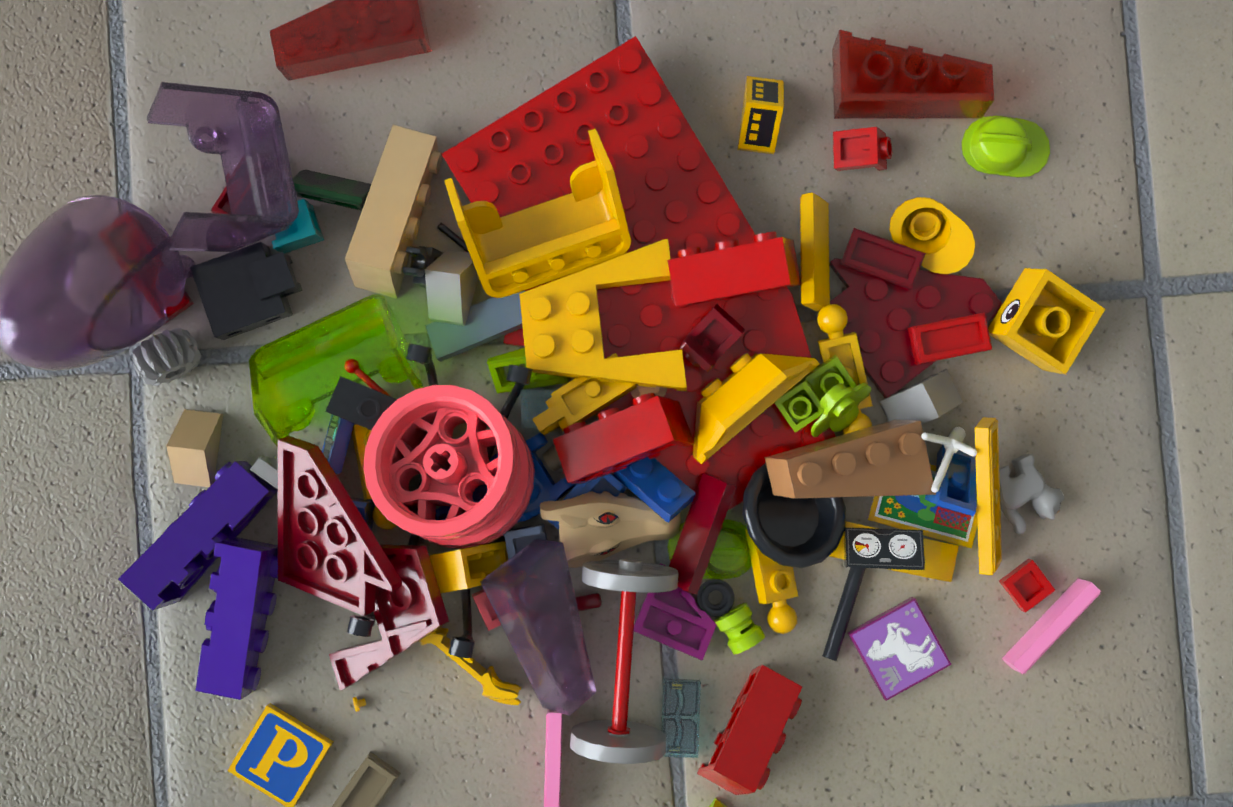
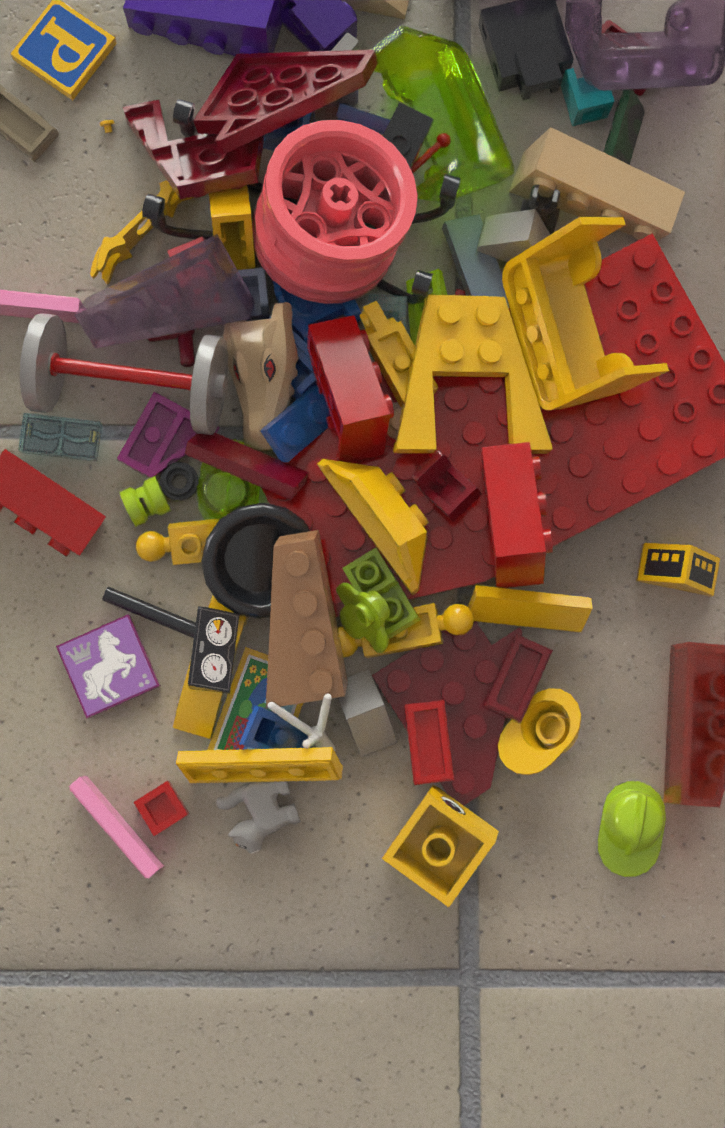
camera: 90 degrees right, 5 degrees down
red bracket [833,126,892,171] -> none

